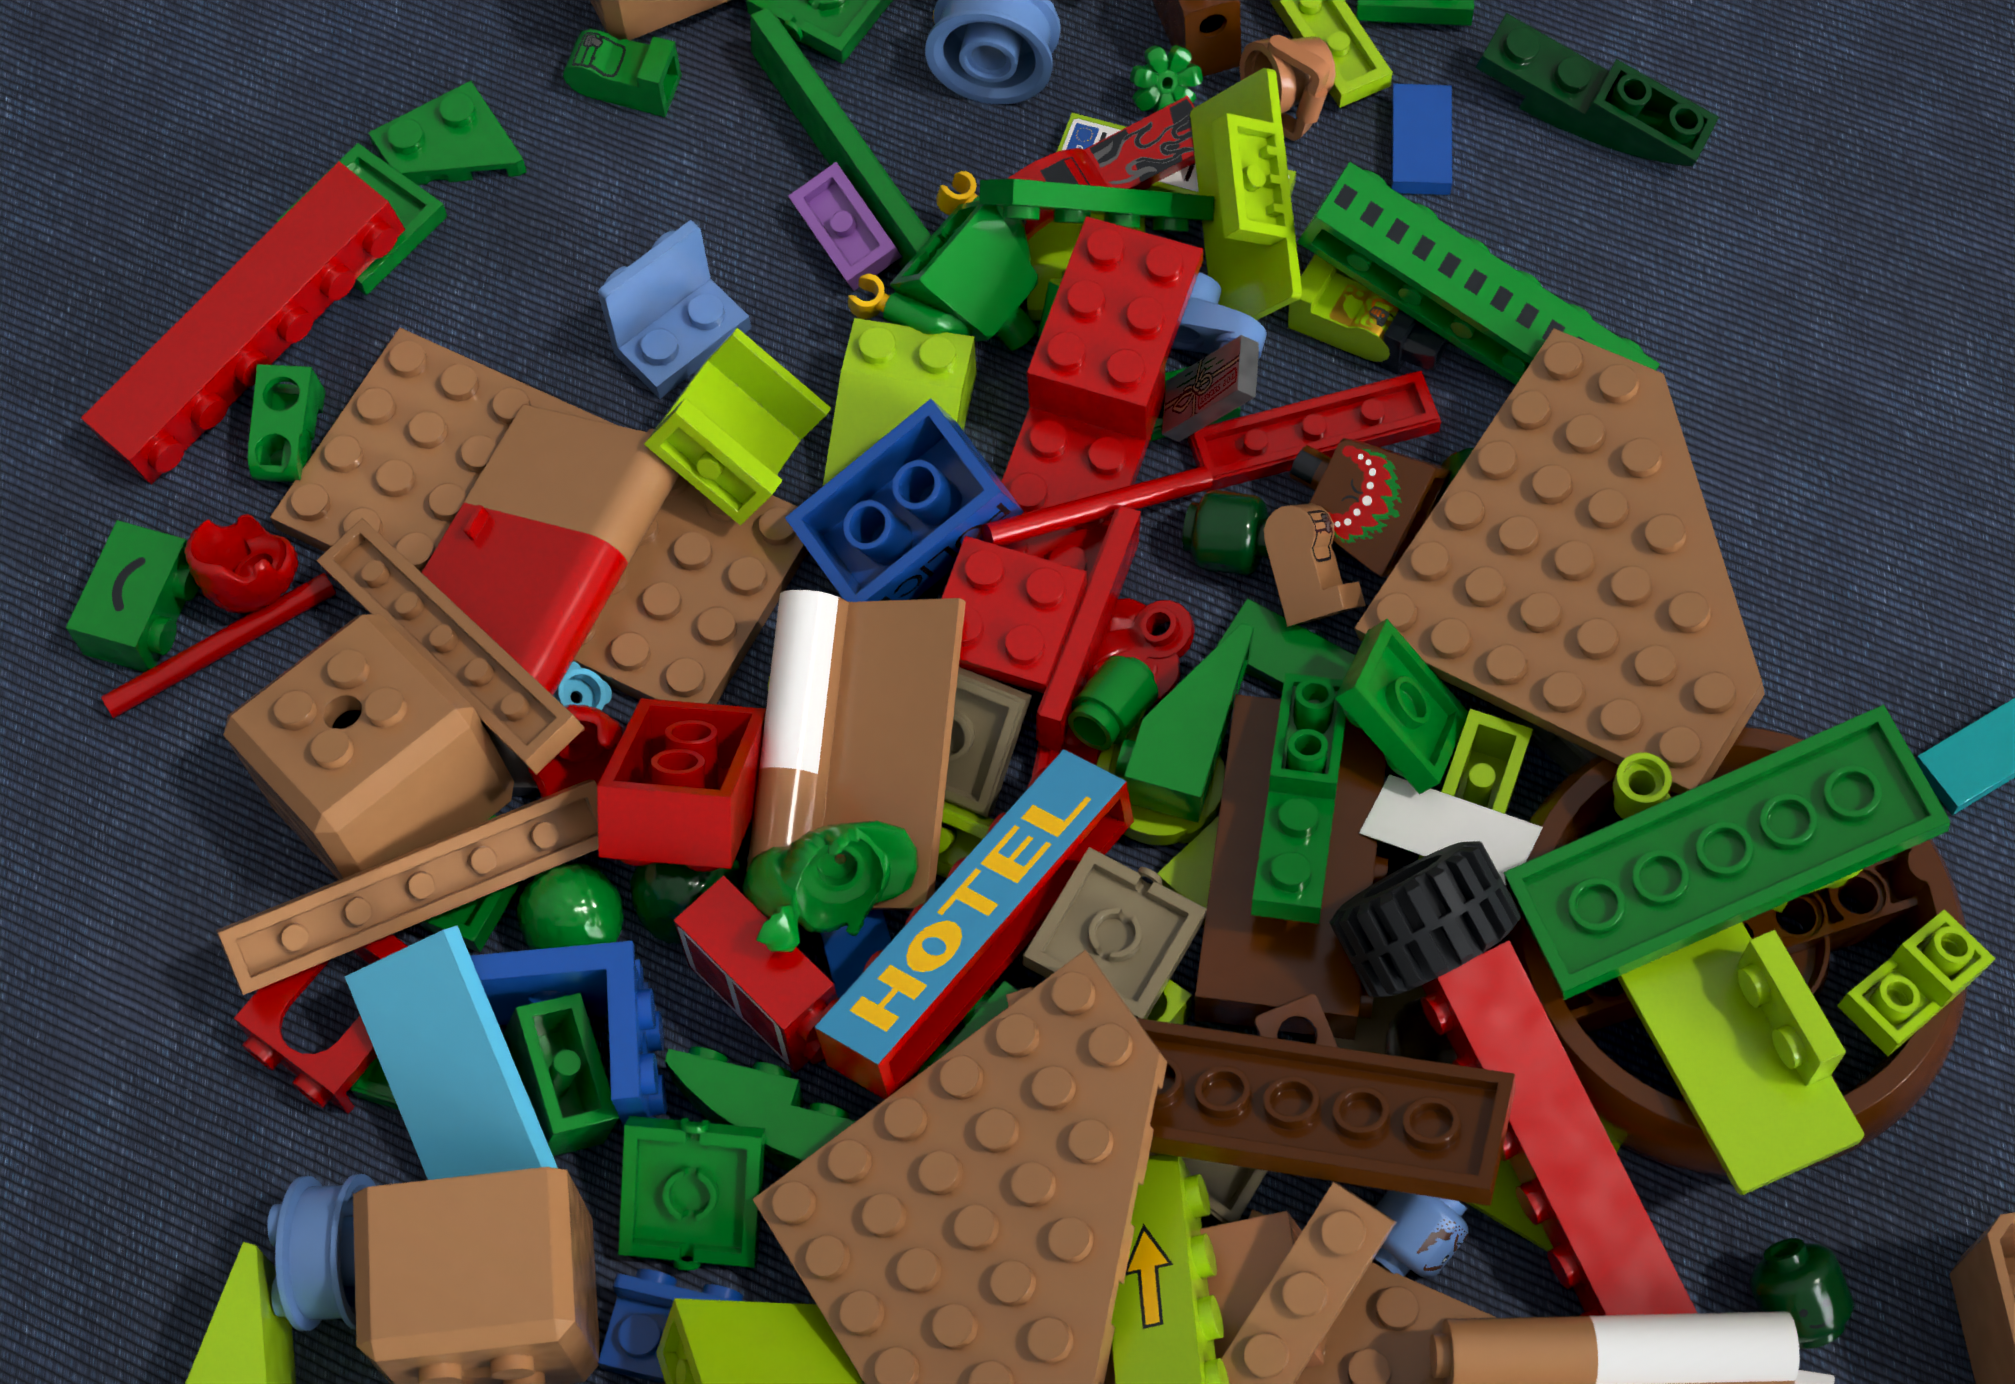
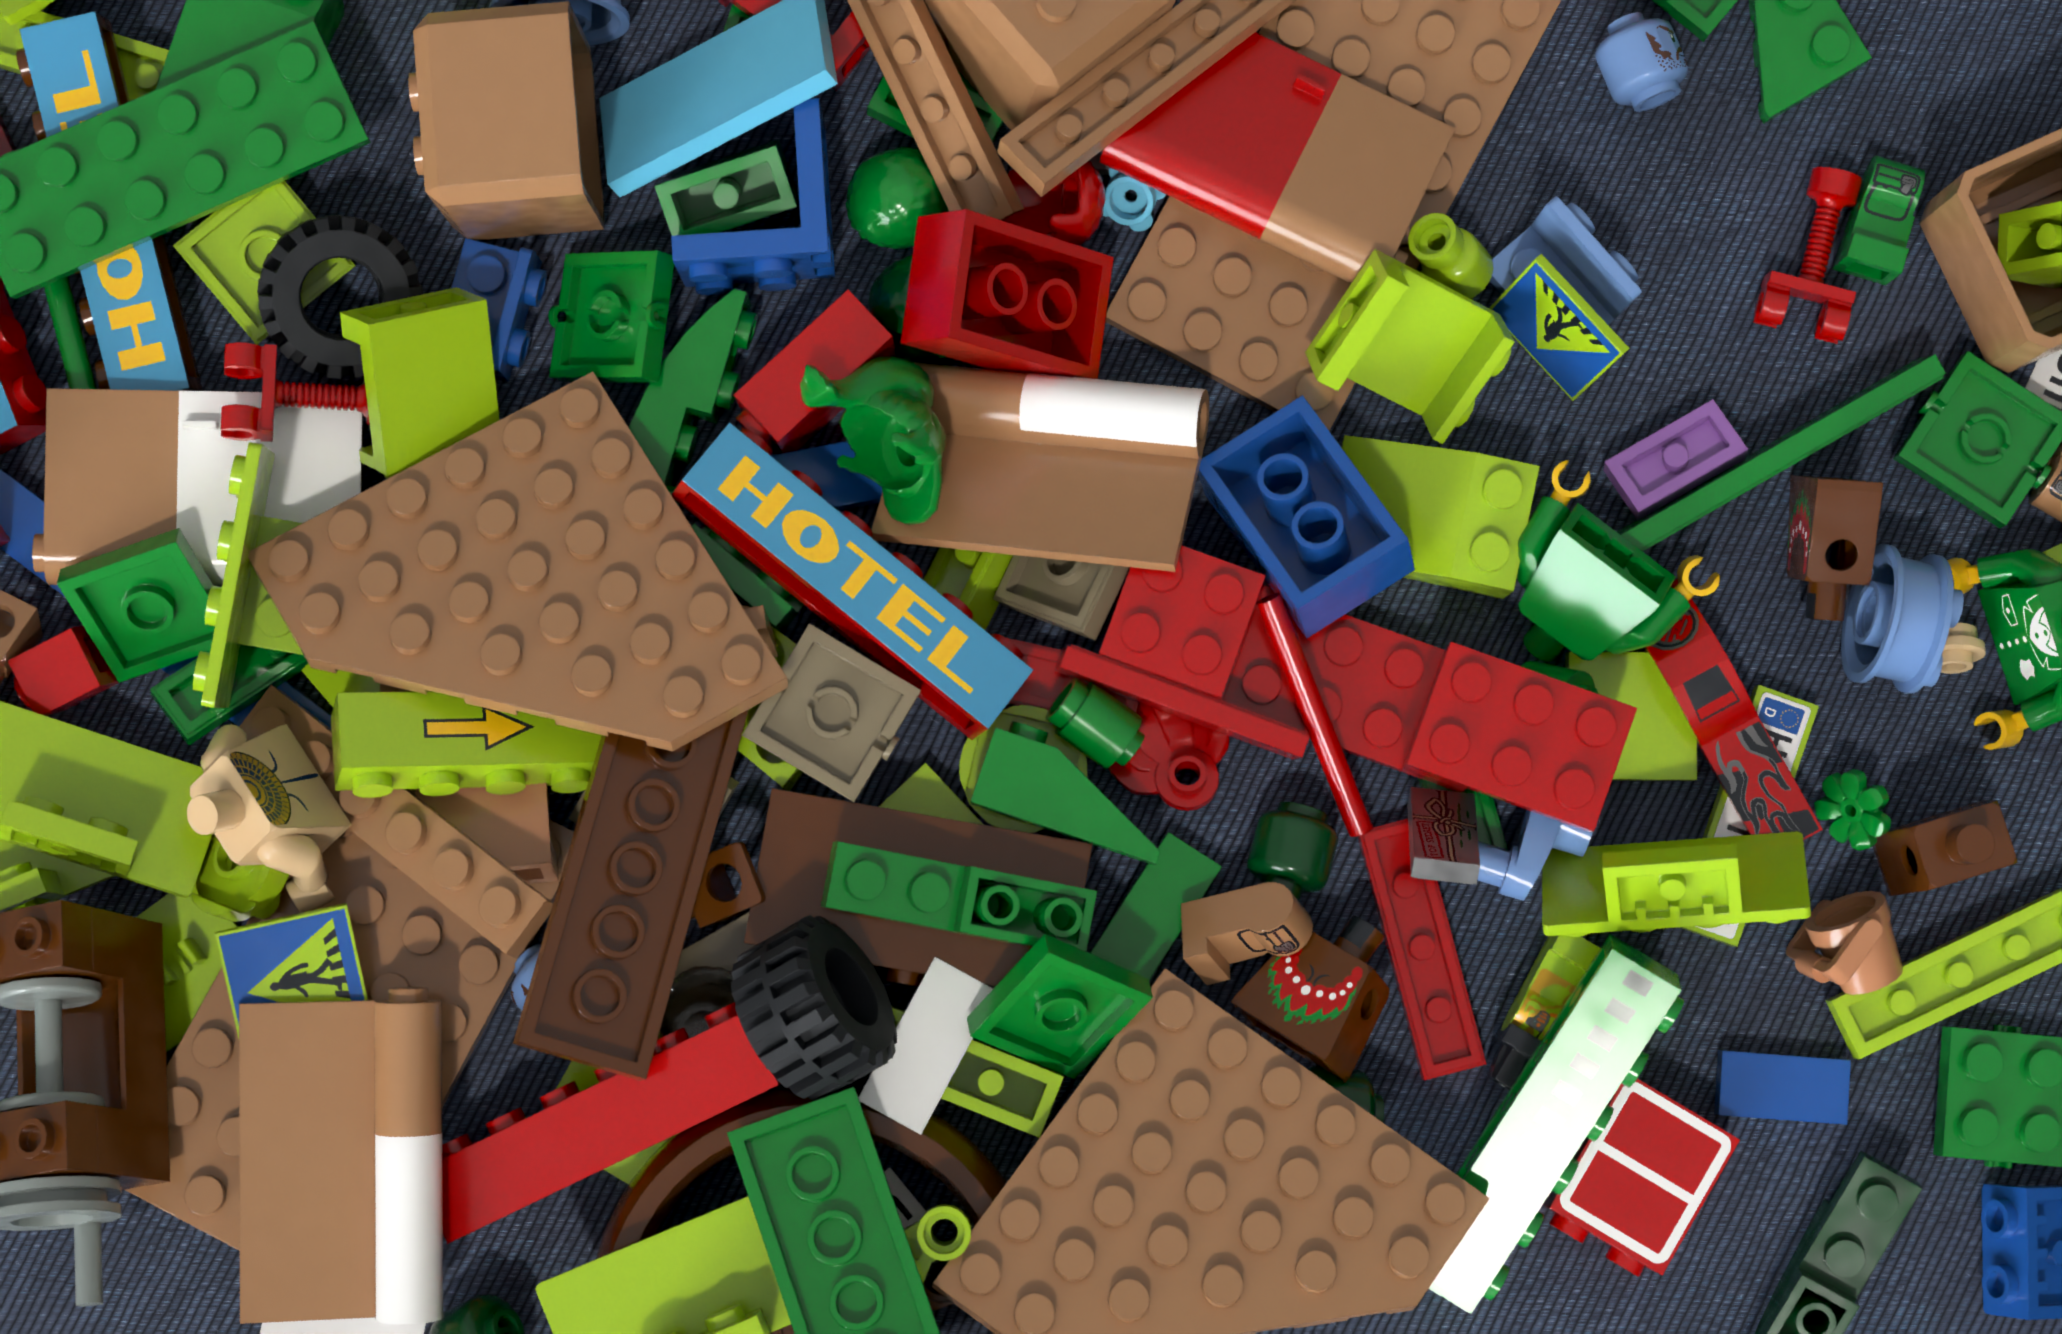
camera: 85 degrees right, 20 degrees up
green plate [979,179,1214,232] -> none
none -> lime piece [1408,213,1494,298]
none -> piece [1489,254,1630,401]
none -> red brick [1542,1079,1740,1277]
none -> medium blue head [1595,12,1688,112]
none -> red bar [1753,167,1862,344]
none -> reddish brown torso [1786,475,1883,621]

